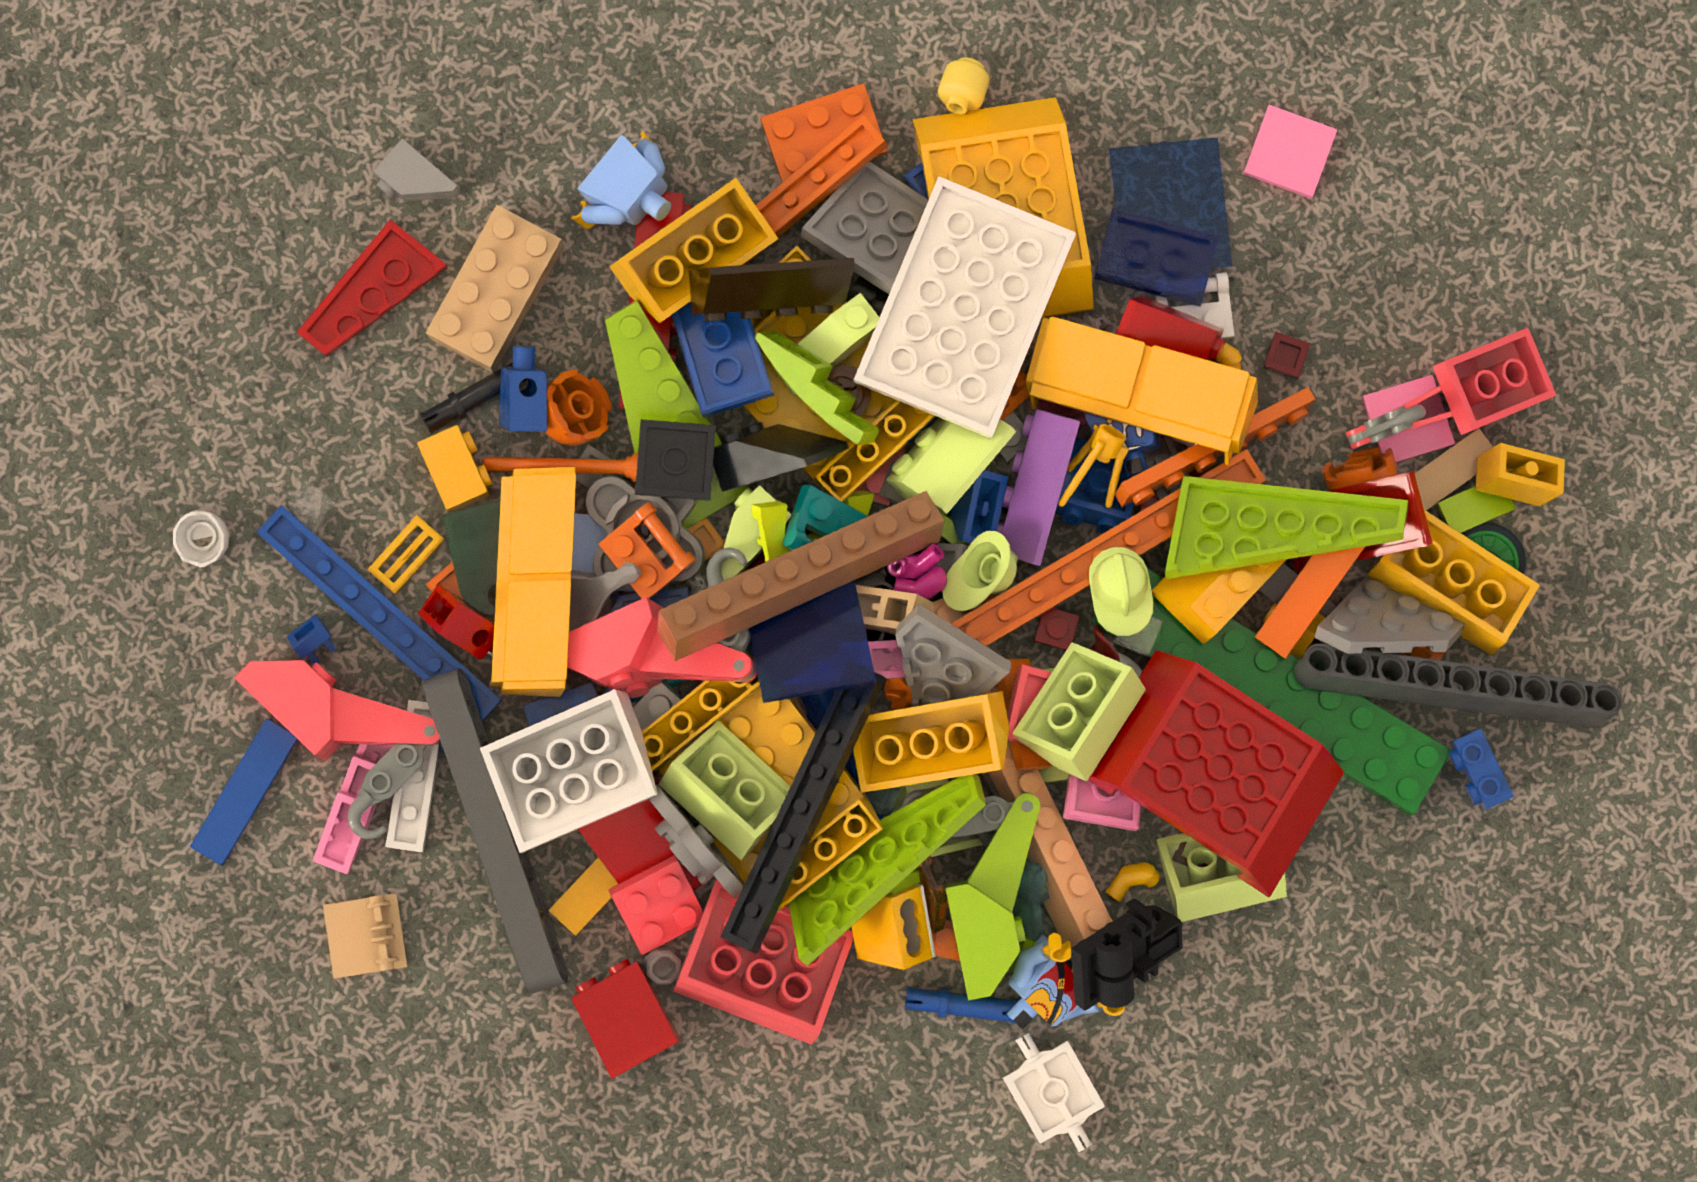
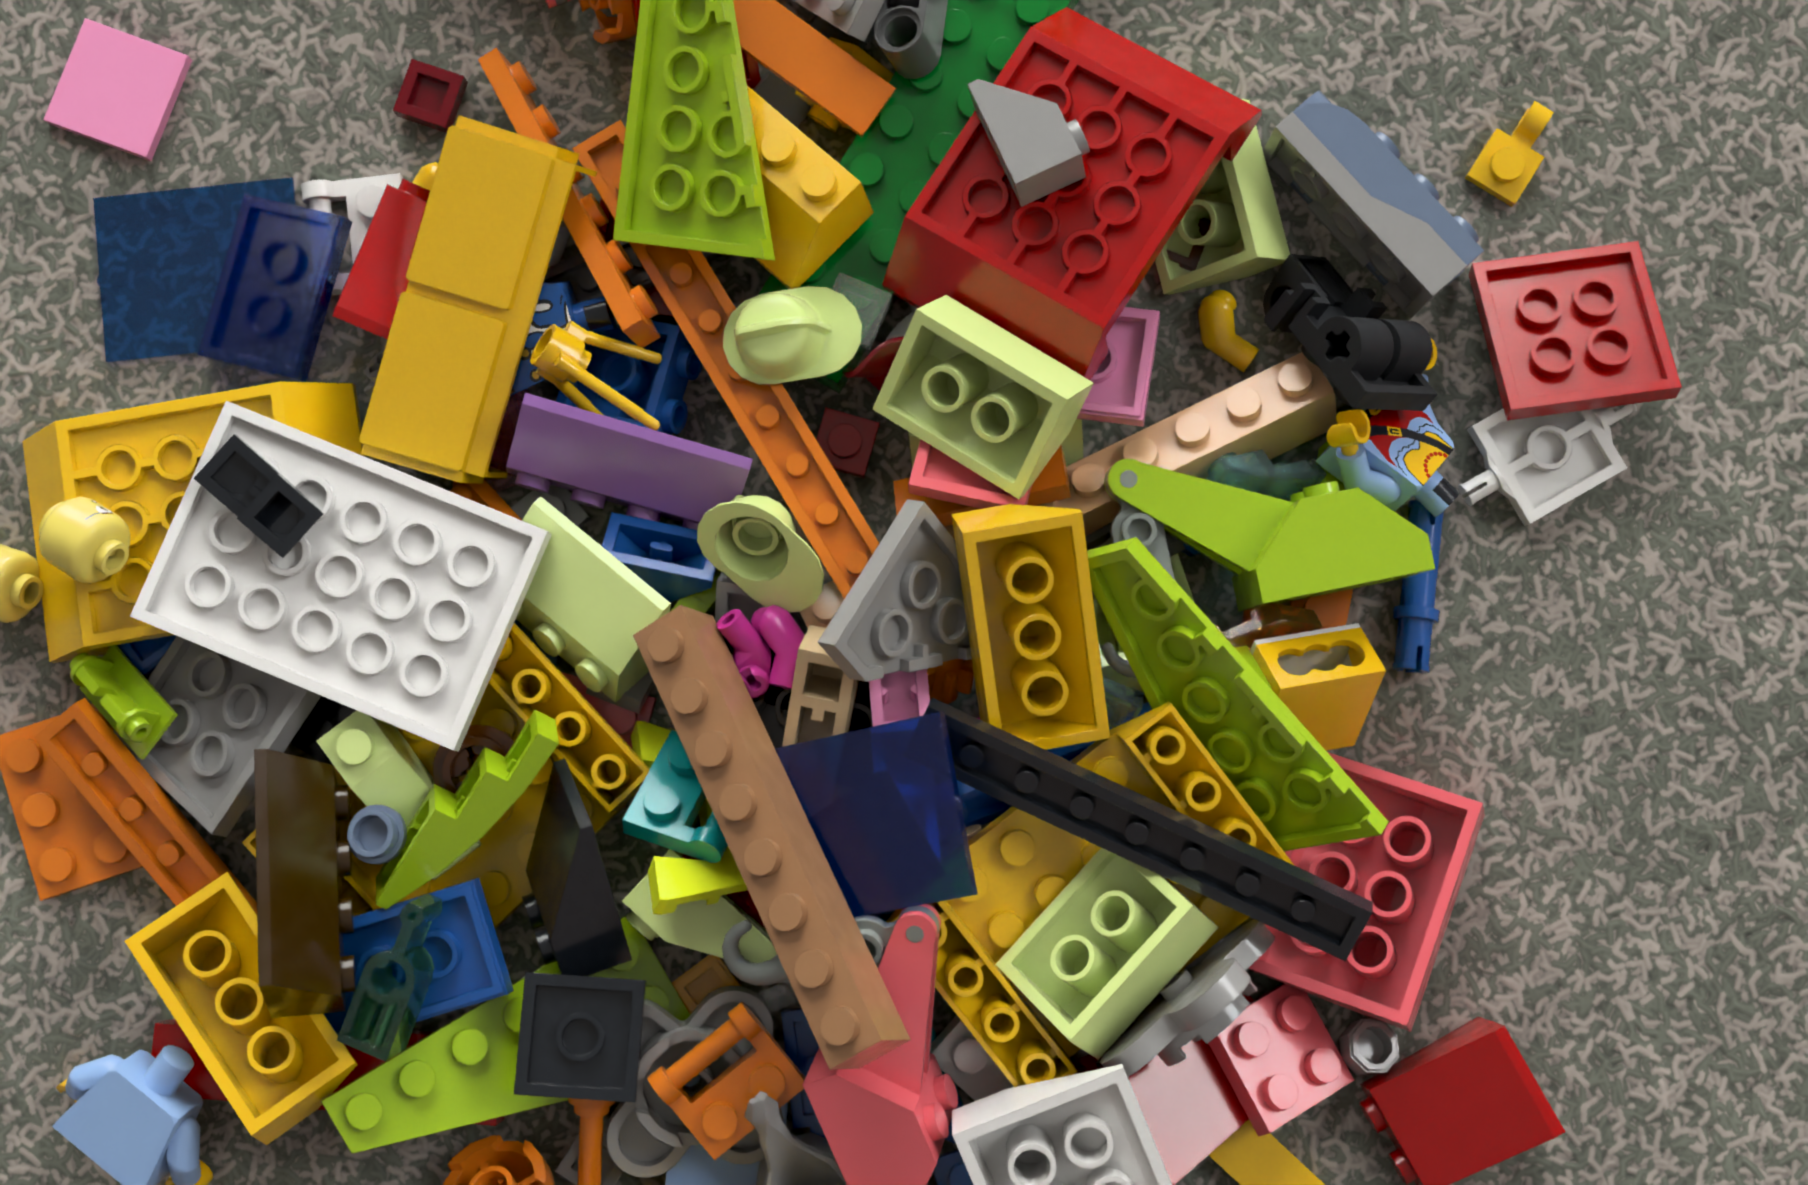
camera: 85 degrees left, 0 degrees up
none -> light yellow head [39,497,131,584]
none -> lime hinge [69,645,178,759]
none -> black slope [193,434,324,558]
none -> clear green piece [337,894,442,1061]
none -> sand blue plate [347,805,407,865]
none -> light grey slope [968,79,1090,207]
none -> light grey piece [1263,90,1484,319]
none -> yellow plate [1465,101,1554,207]
none -> plate [1468,241,1682,421]

